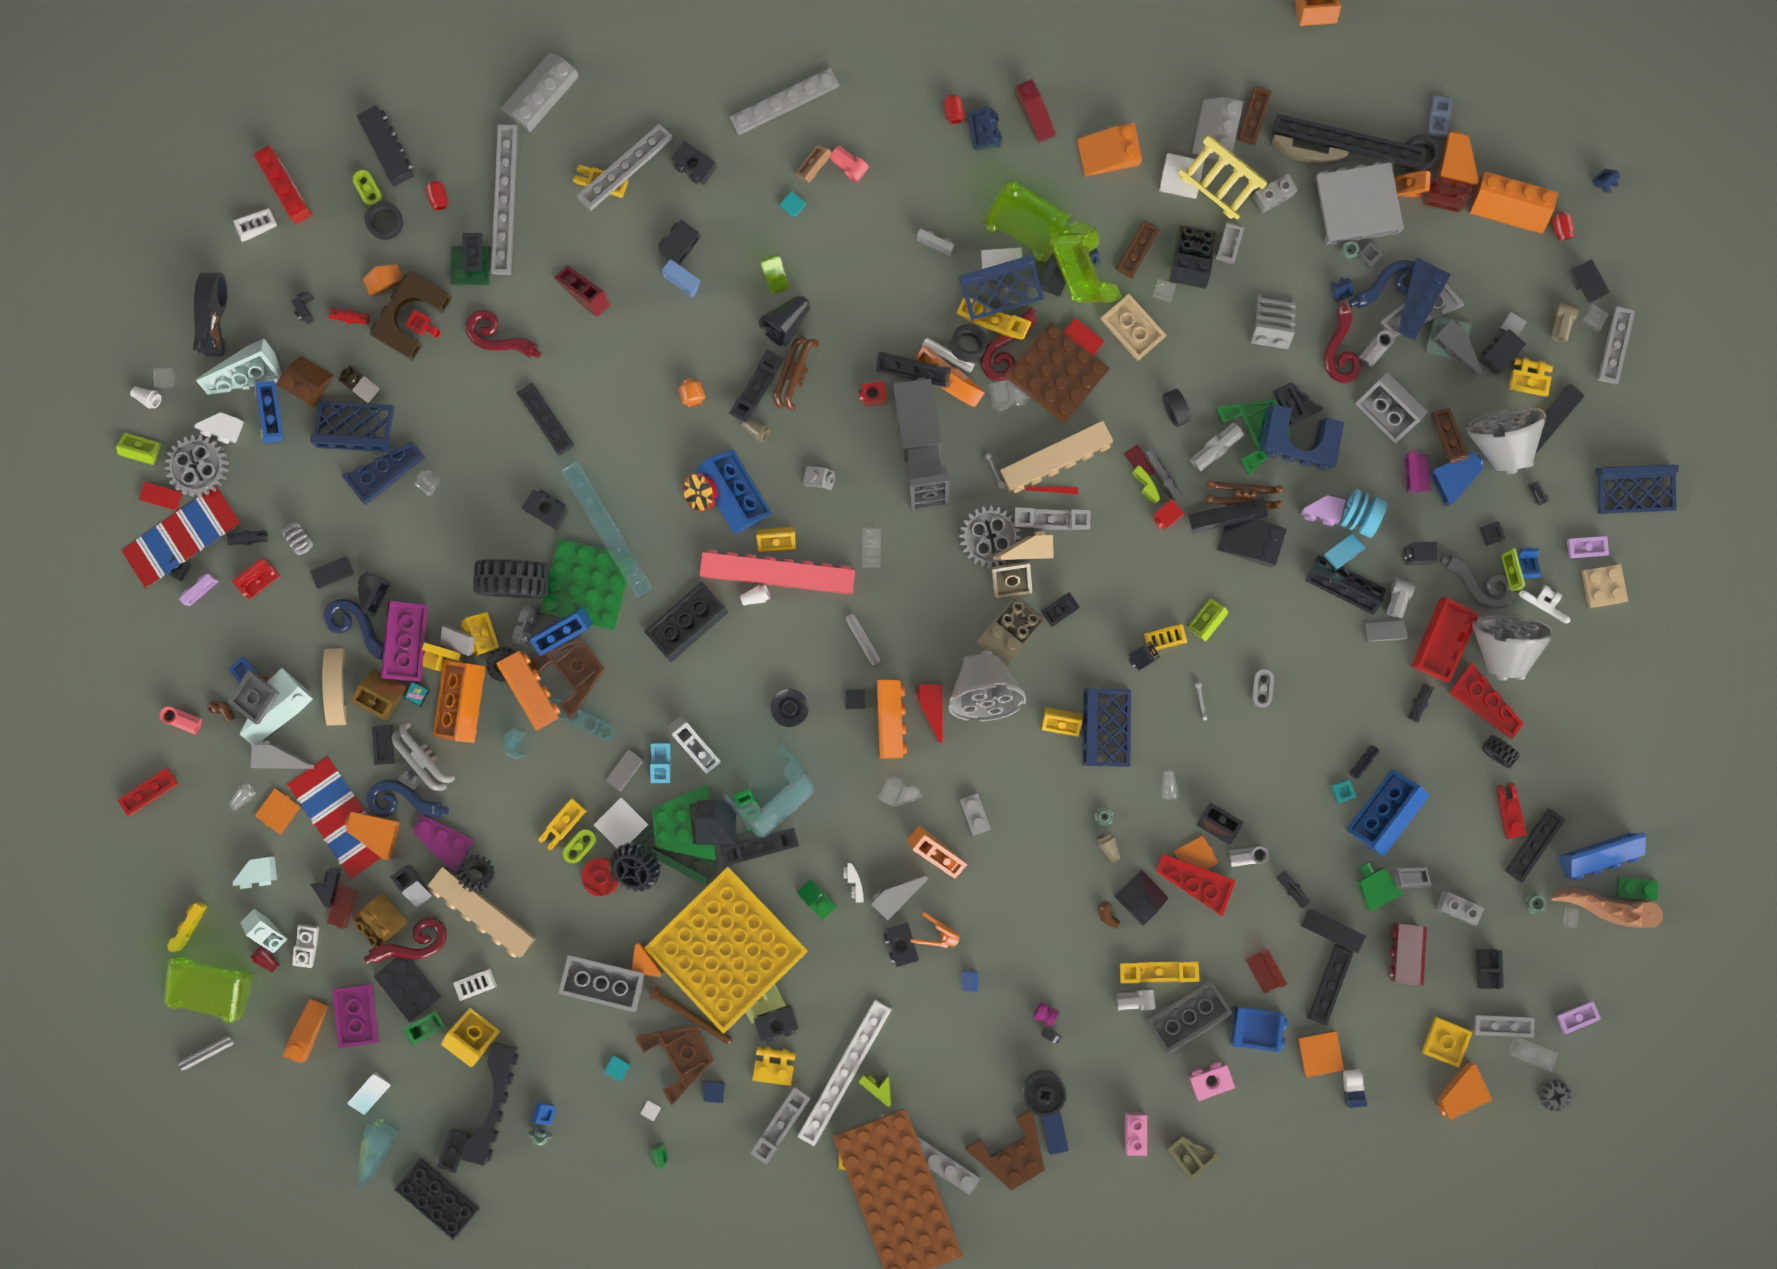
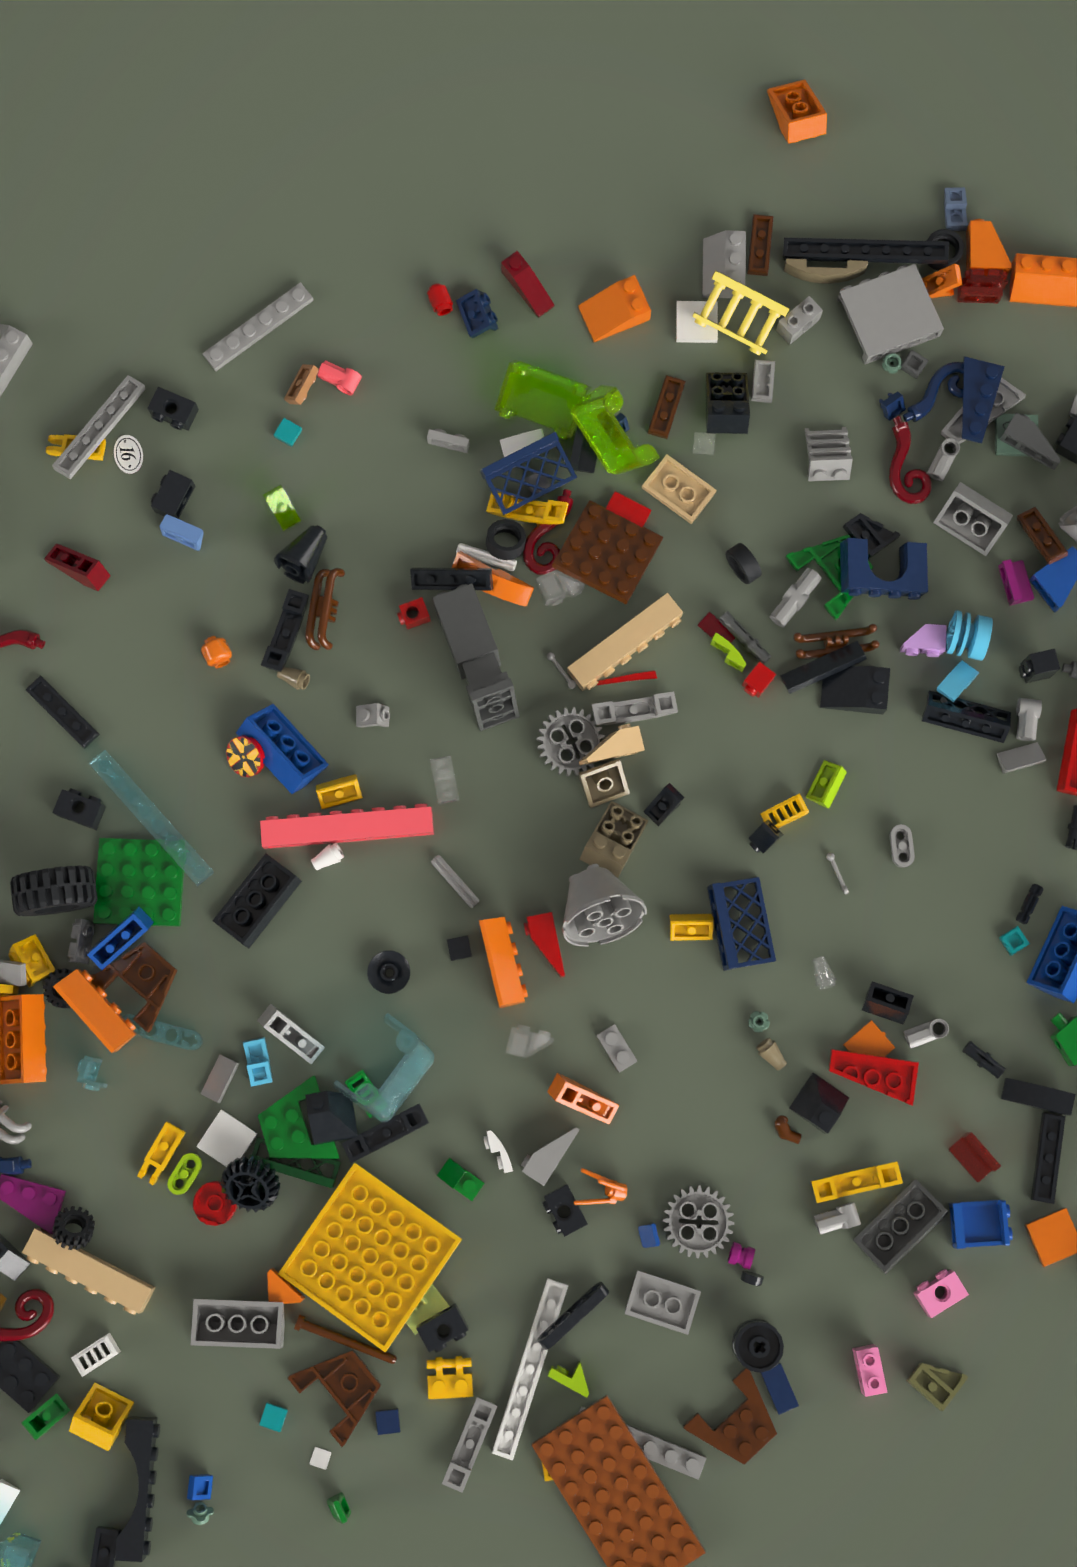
camera: 10 degrees left, 5 degrees down
none -> white sticker [114,435,143,474]
none -> black beam [537,1282,609,1350]
none -> light grey plate [624,1270,701,1335]
none -> light grey gear [662,1185,735,1259]

